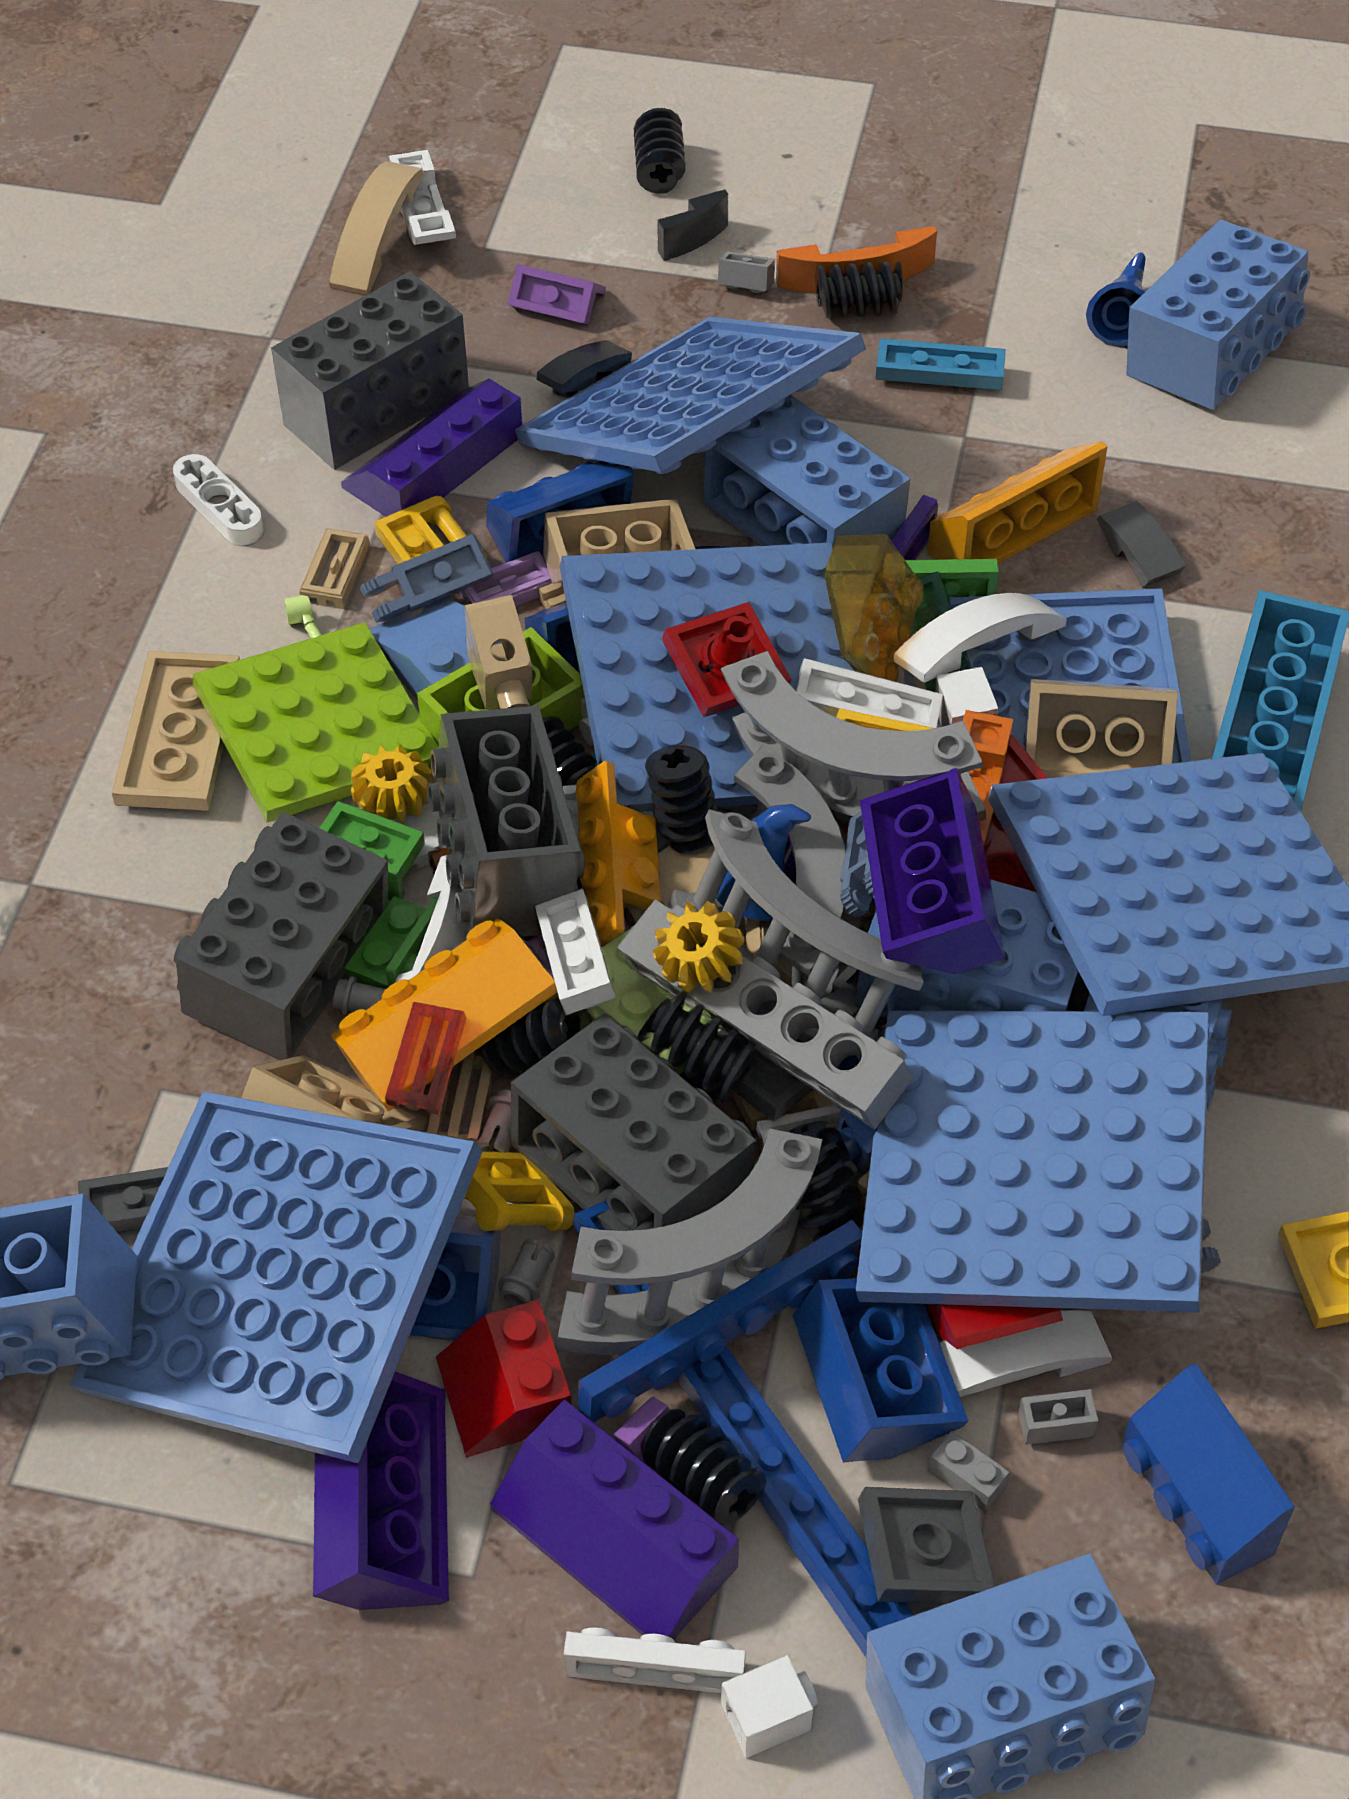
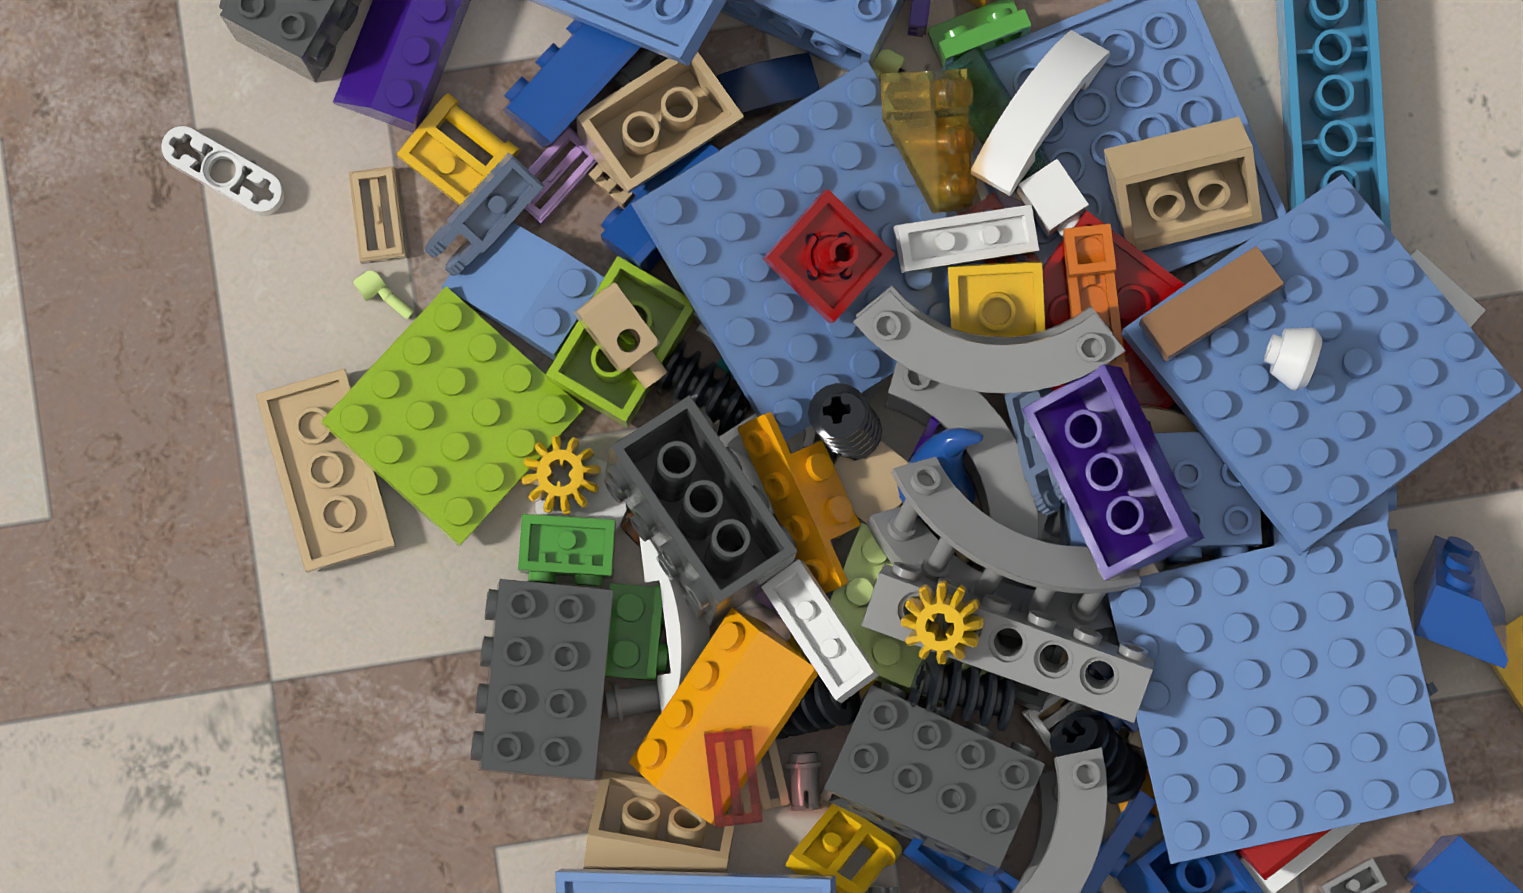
camera: 20 degrees left, 30 degrees up
none -> medium nougat tile [1139,246,1284,362]
none -> white cone [1264,327,1322,391]
none -> blue slope [1414,535,1509,669]

